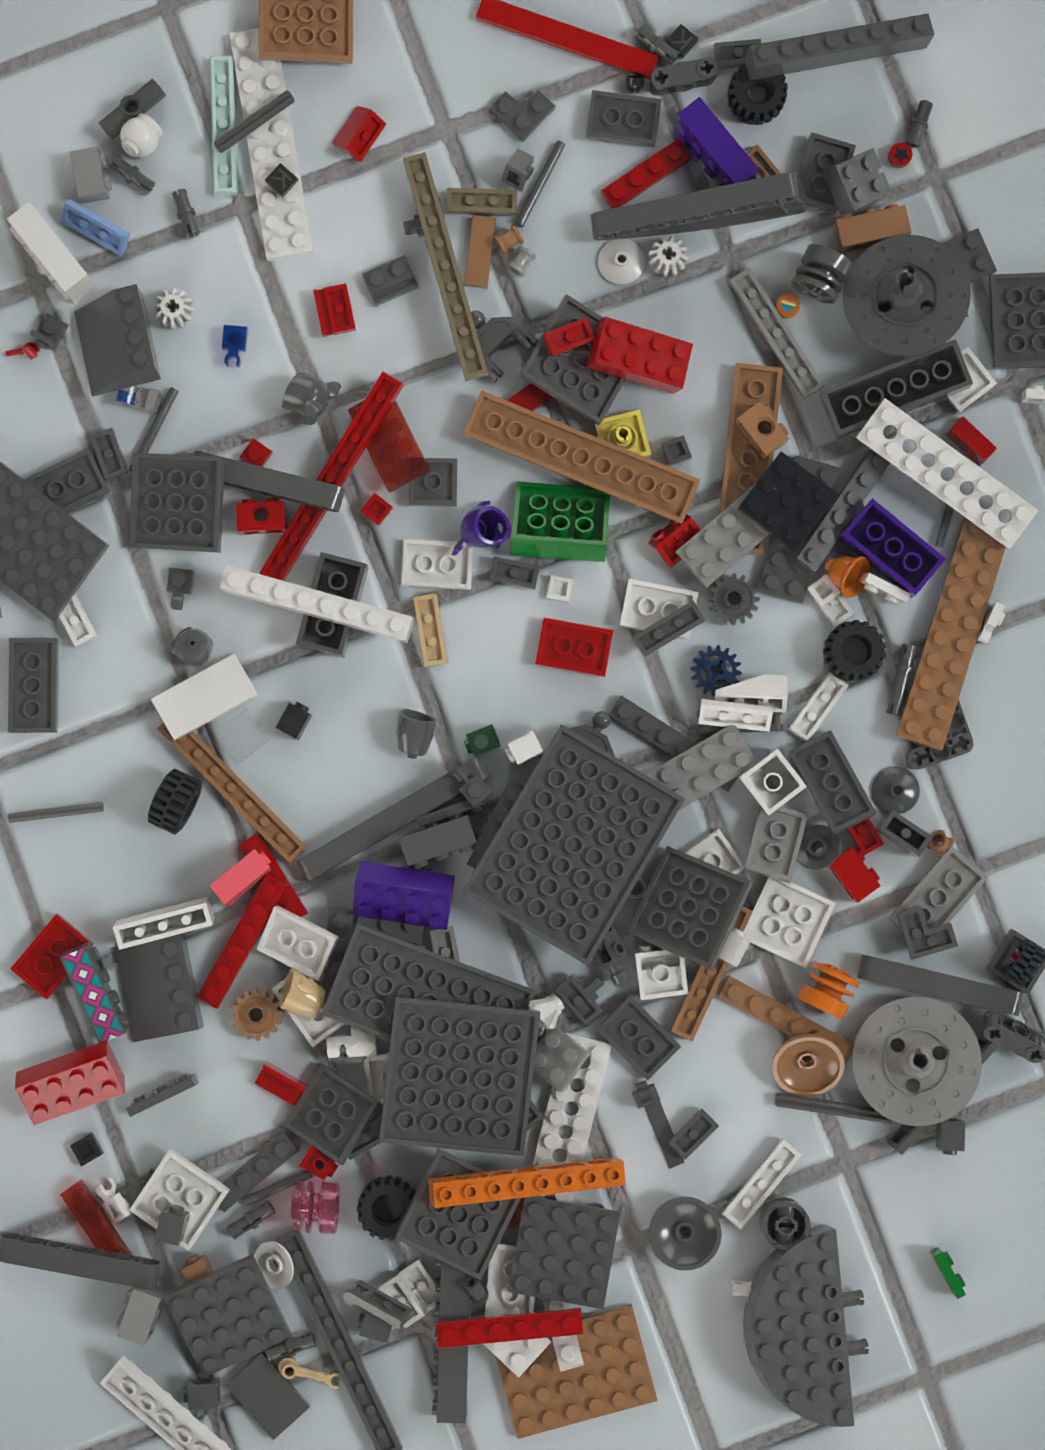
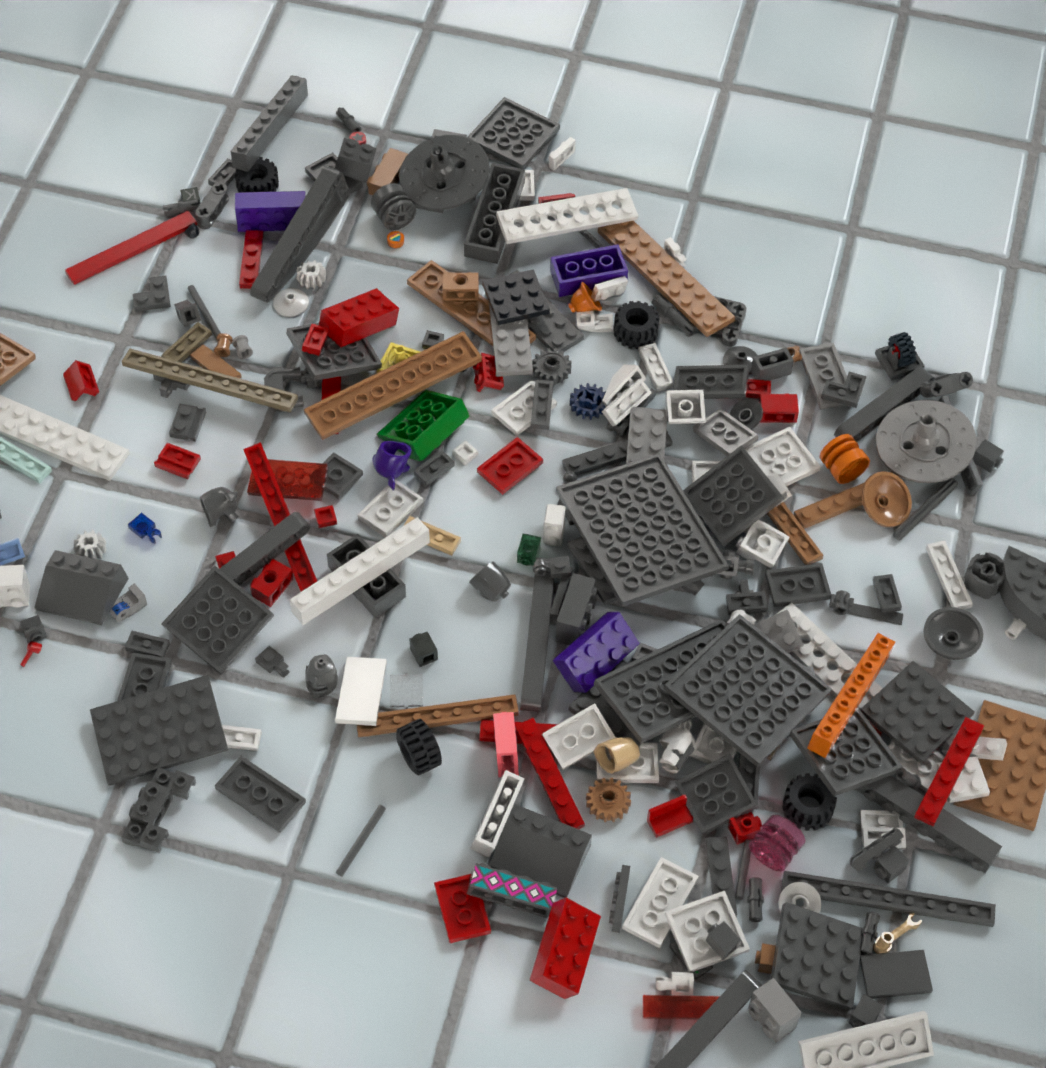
camera: 65 degrees left, 30 degrees down
pearl dark grey tile [70,1132,104,1167] -> none
dark grey bar [129,387,179,472] -> none
dark grey pin [172,189,200,238] -> none
dark grey axle [213,90,295,153] -> none
pearl dark grey tile [265,163,299,197] -> none
dark grey plate [586,90,662,148] -> none
light grey plate [729,267,825,400] -> none
dark grey plate [794,449,890,573] -> none
none -> white plate [622,857,699,948]

